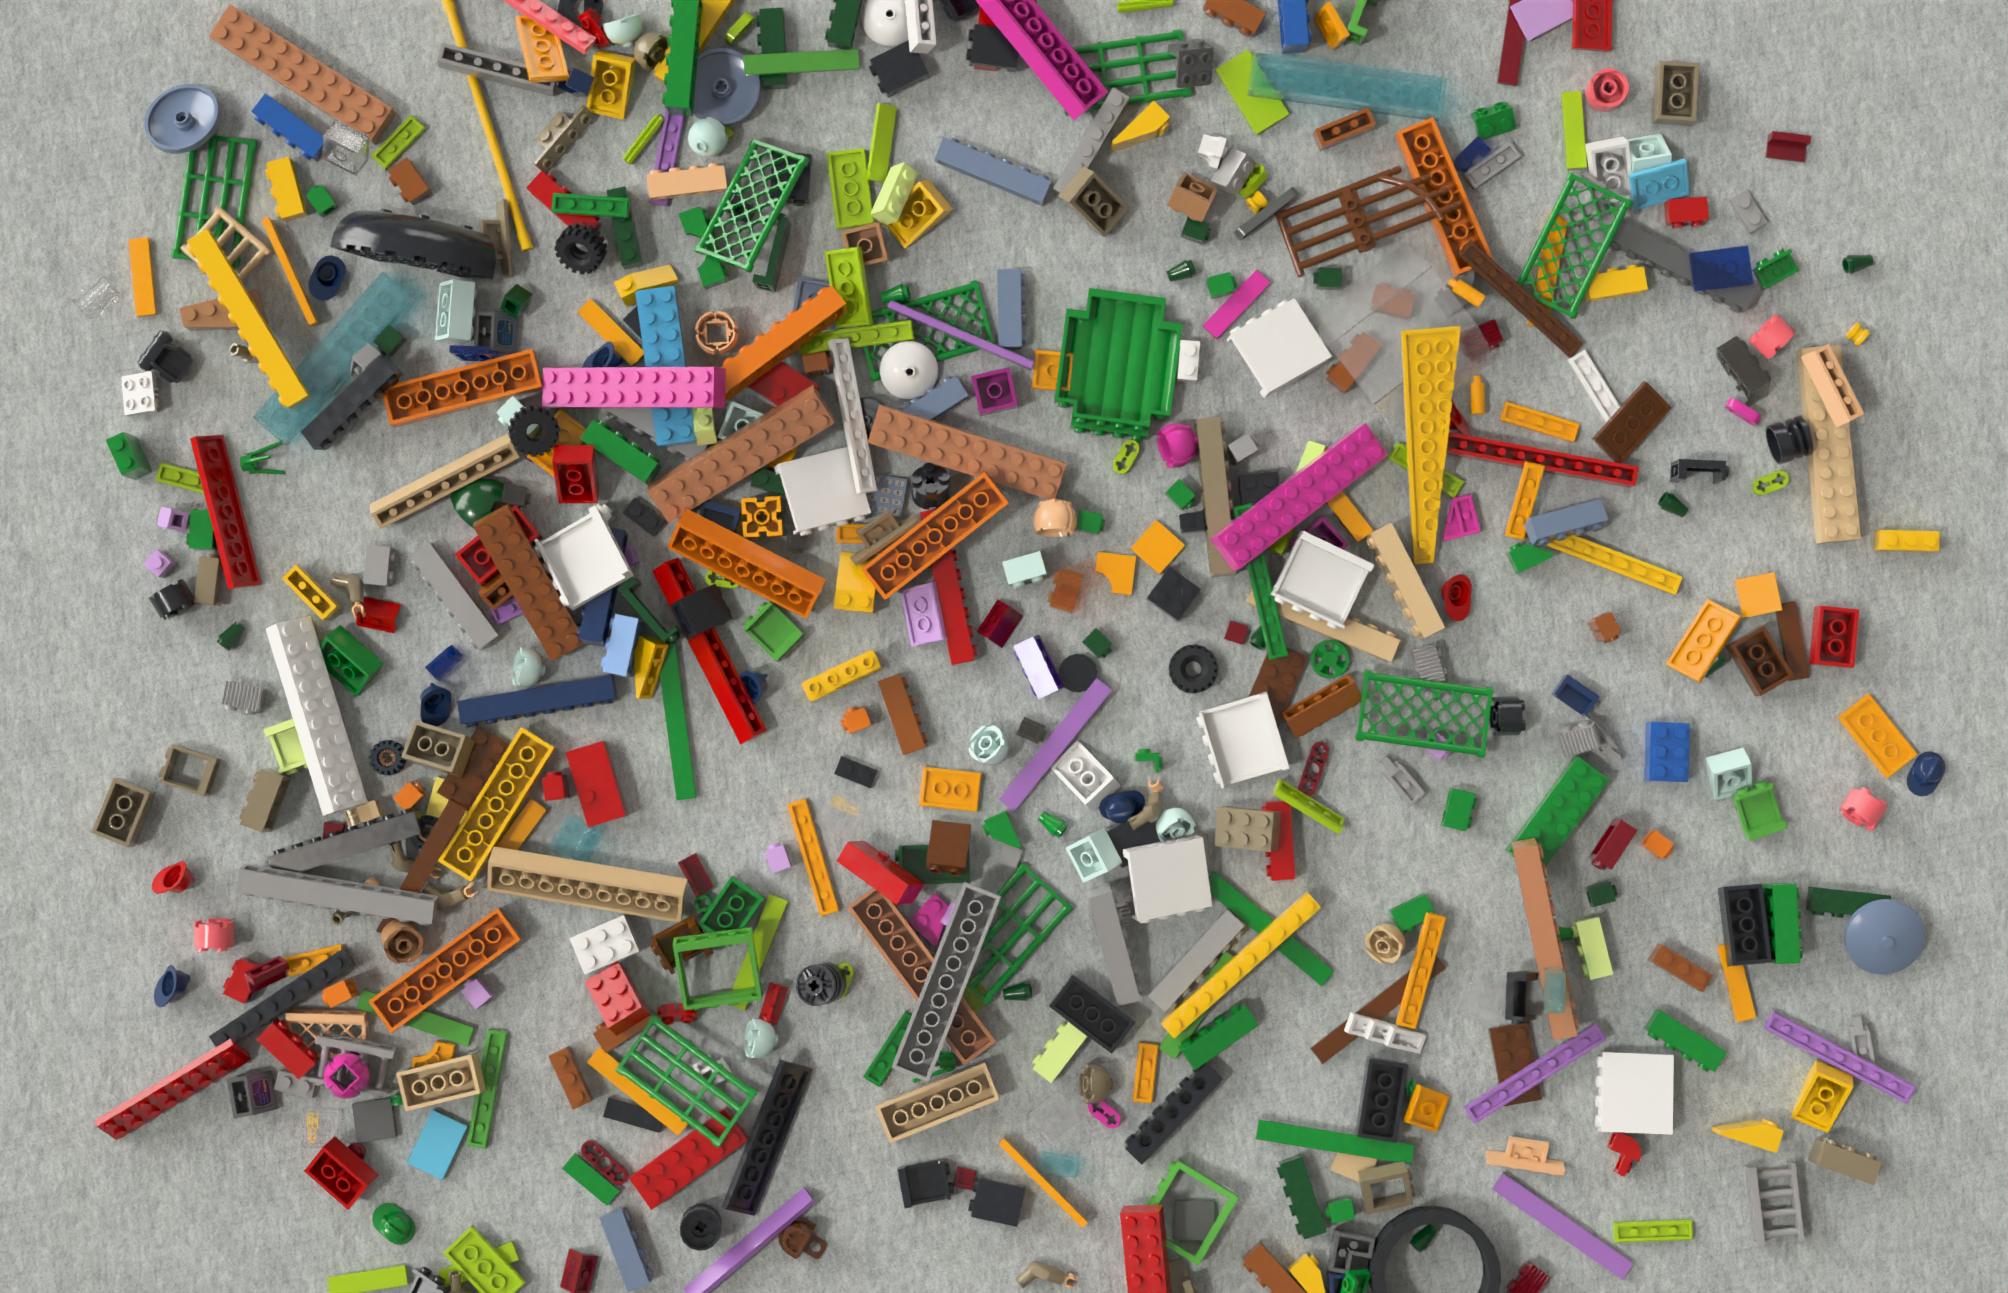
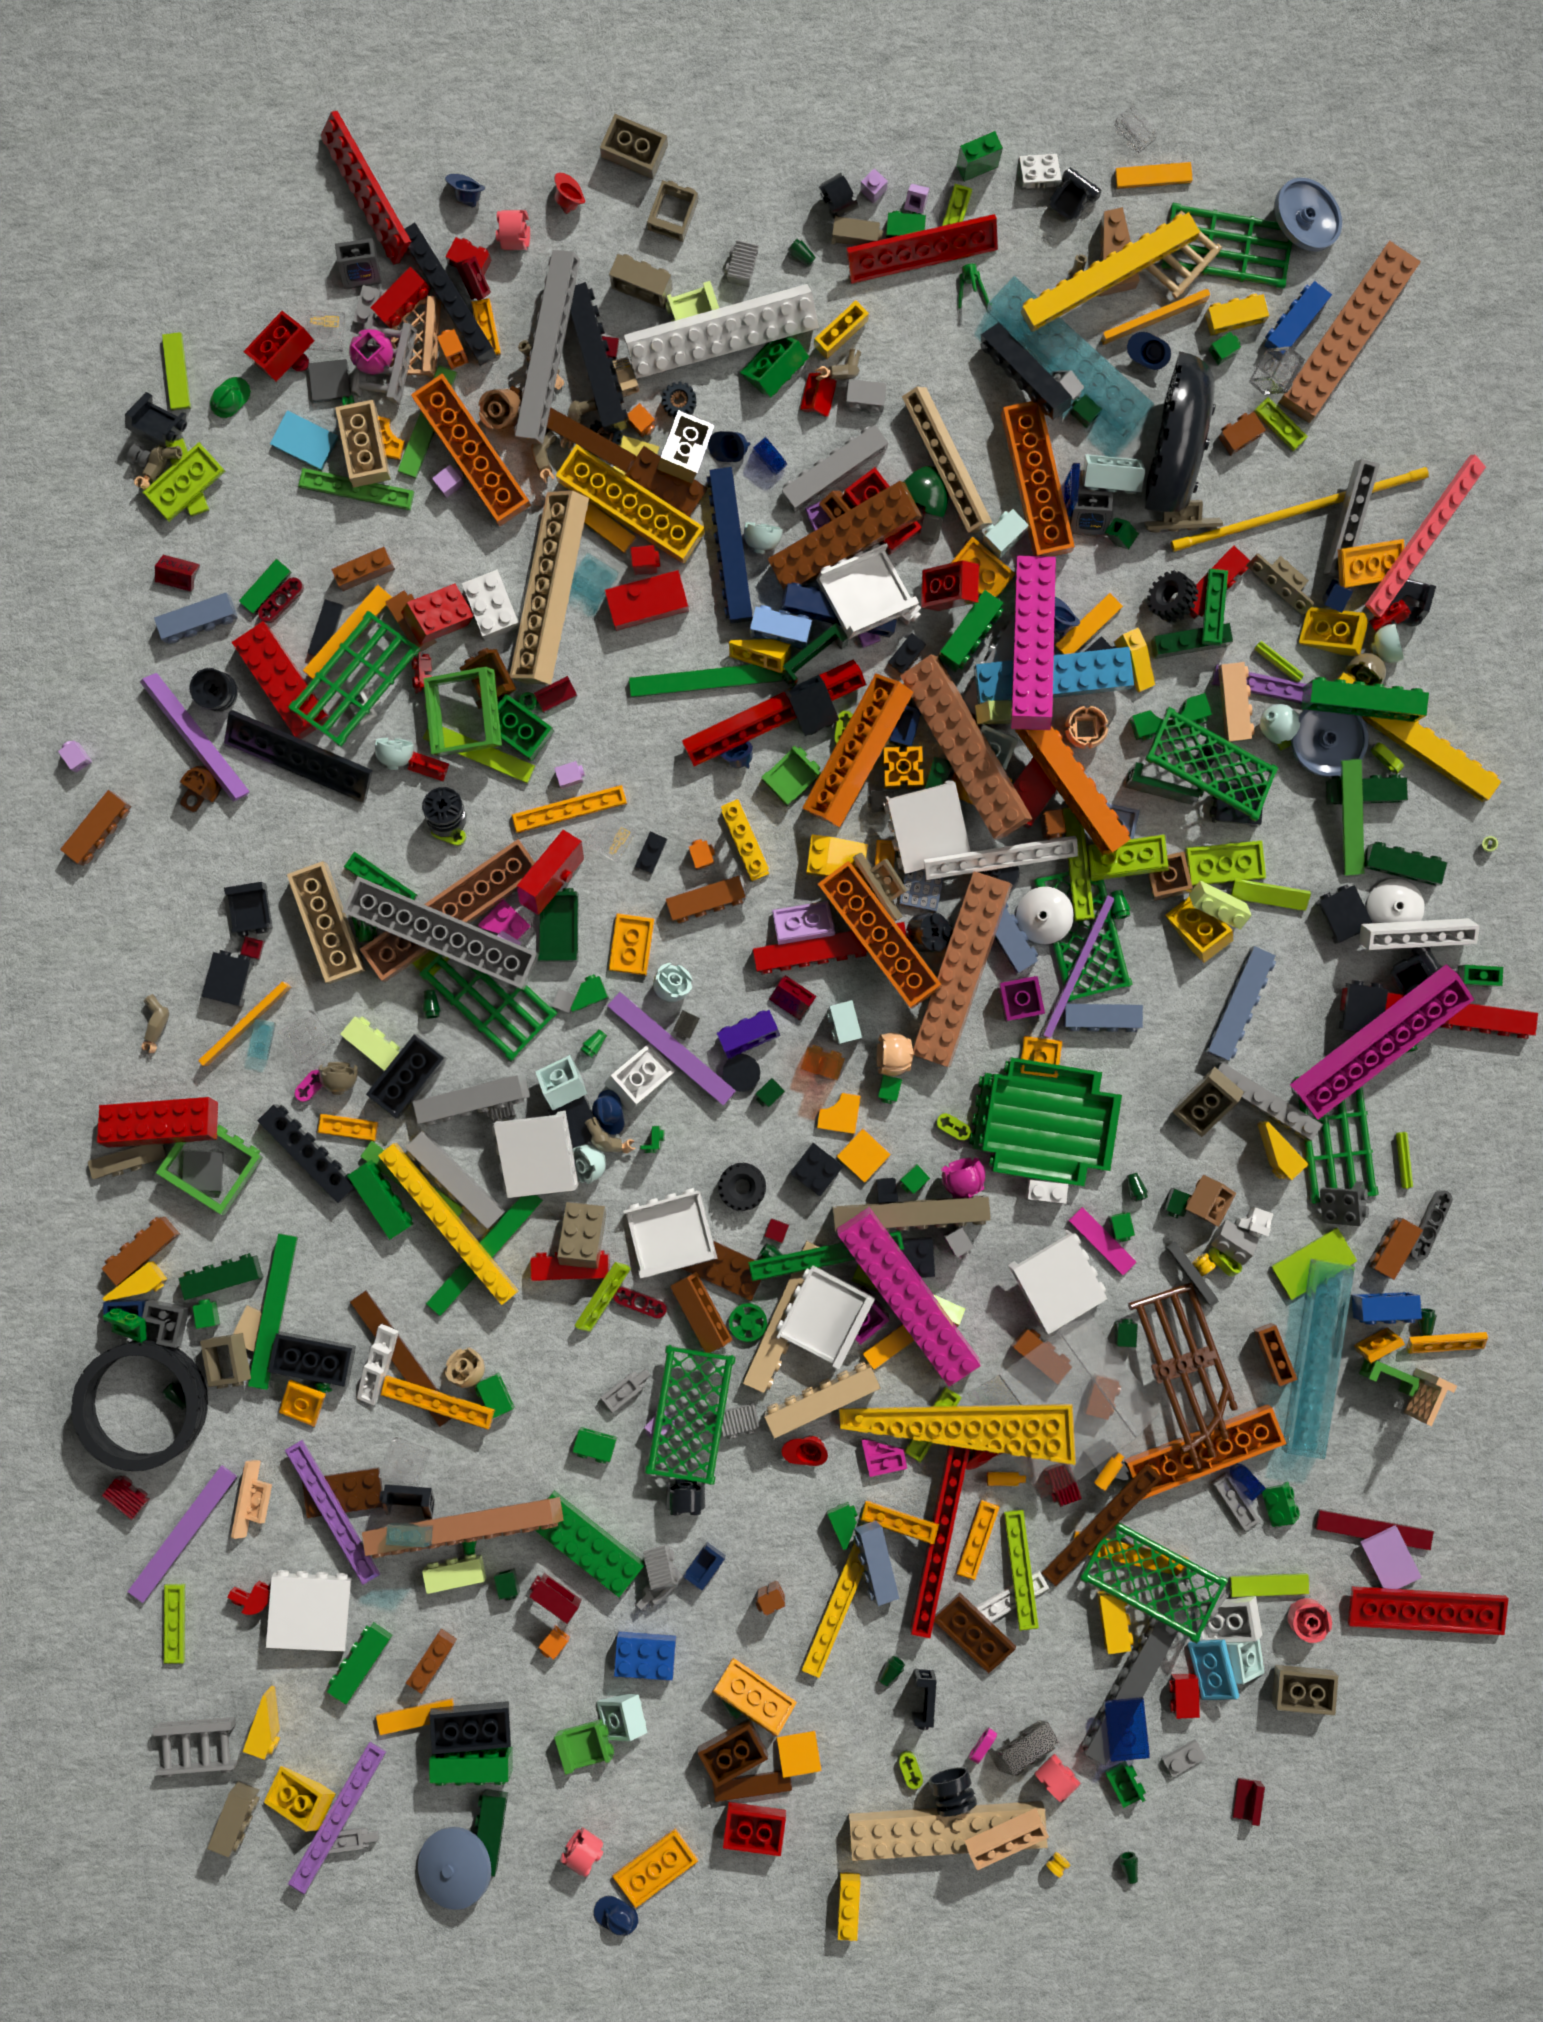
camera: 90 degrees right, 0 degrees up
black tyre [508,405,560,457] -> none
reddish brown panel [926,820,971,876] -> none
none -> lime tile [1004,1509,1039,1631]

